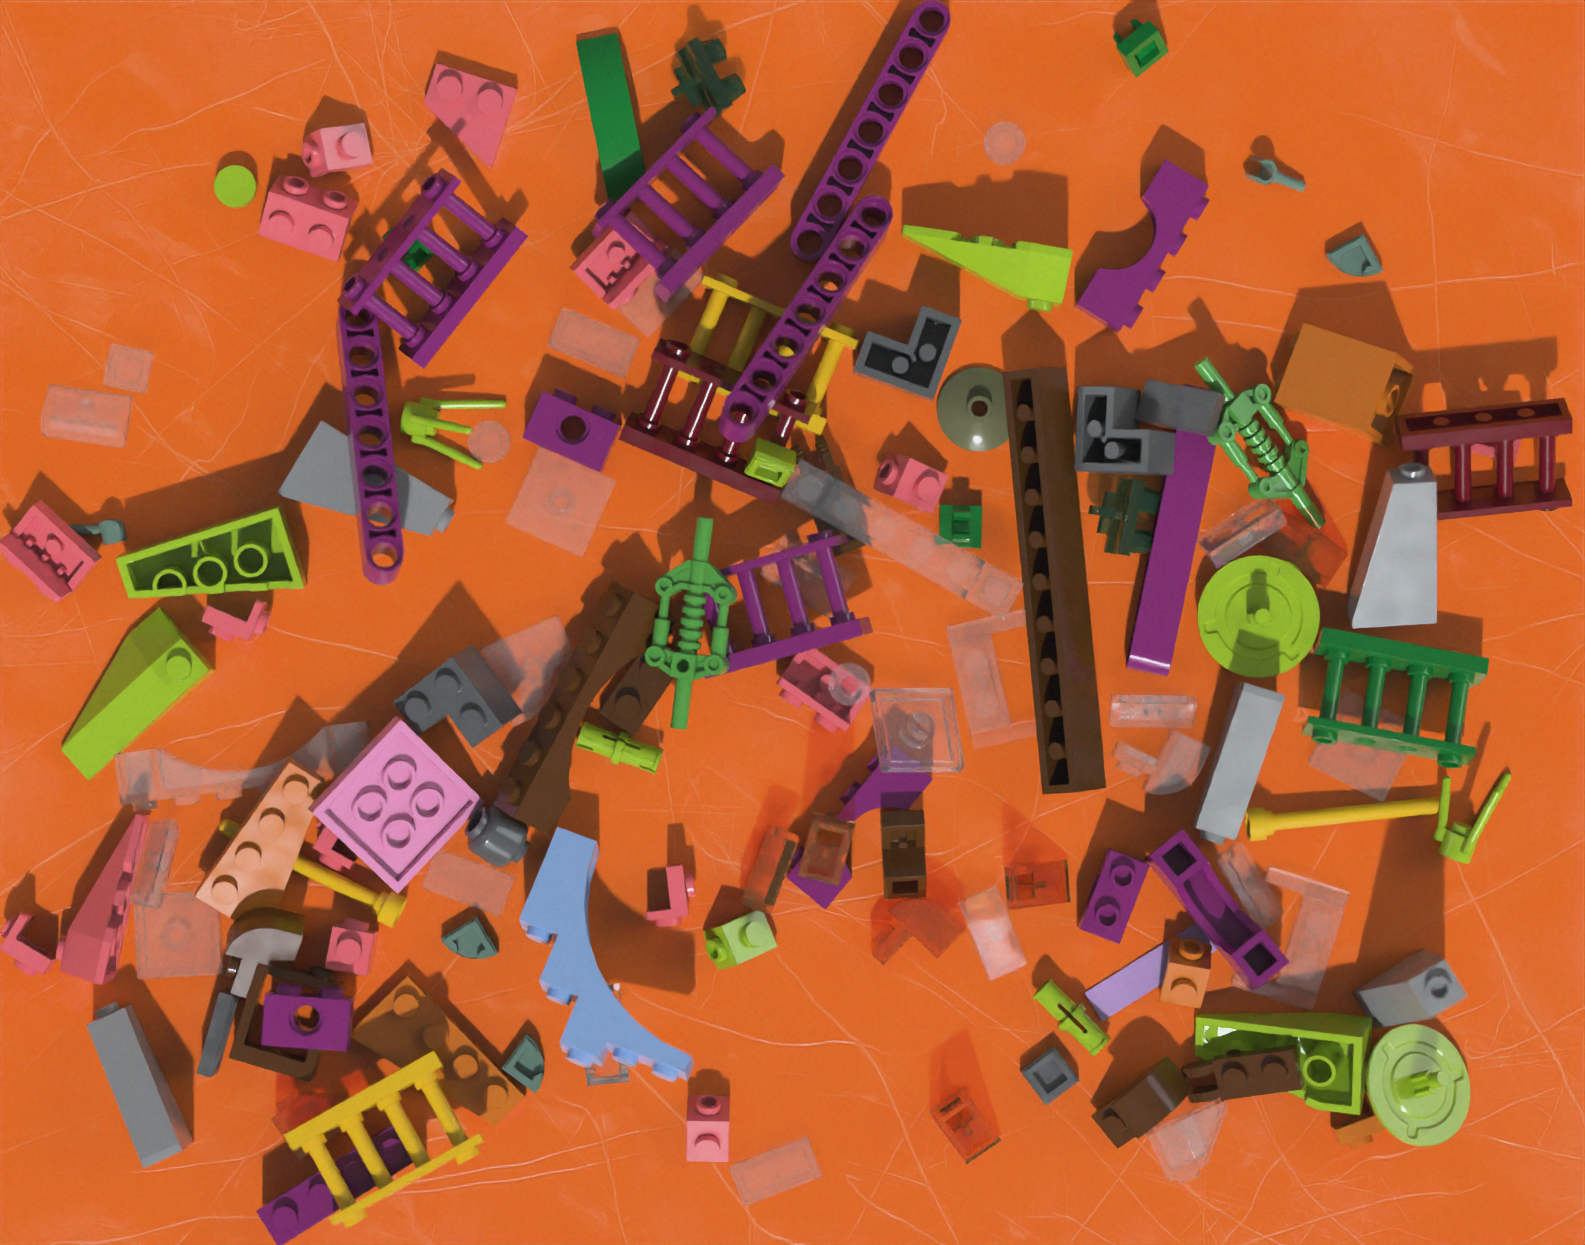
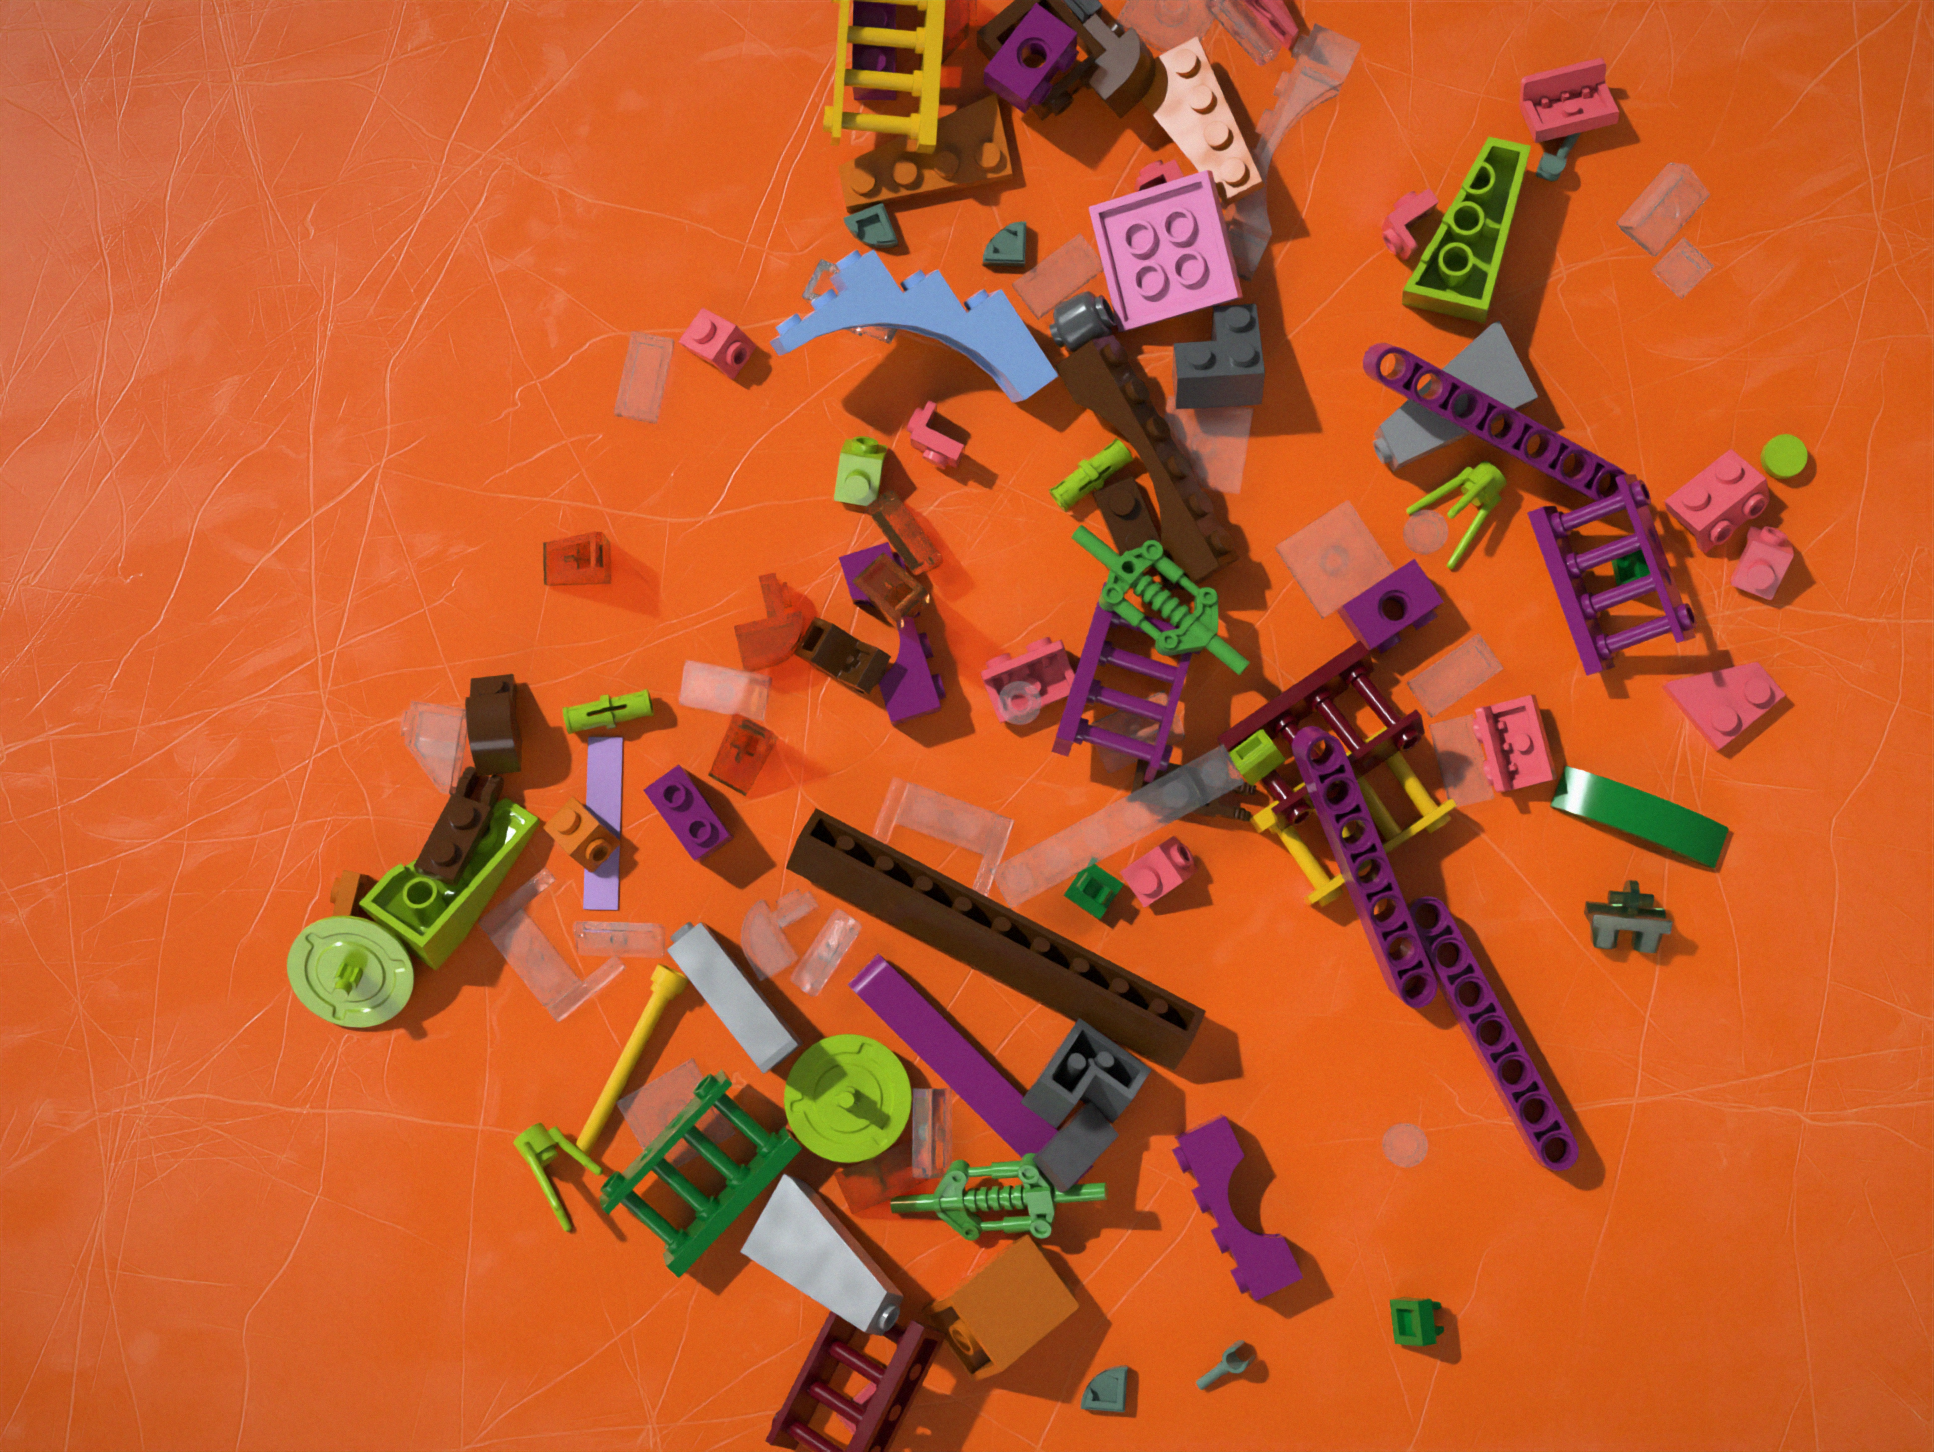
camera: 125 degrees right, 5 degrees down
lime wedge [61,607,216,781] -> none
yellow piece [219,819,407,928] -> none
coral brick [325,918,379,976] -> none
magenta fence [592,106,785,303] -> none
dark grey brick [853,305,962,402] -> none
clear plate [869,688,965,772] -> none
lime wedge [902,224,1073,312] -> none
olive dish [937,367,1009,452] -> none
flat silver tile [1020,1045,1080,1105] -> none
clear green hips [1088,478,1161,556] -> none
magenta arch [1144,829,1290,990] -> none
light grey slope [1352,948,1467,1029] -> none

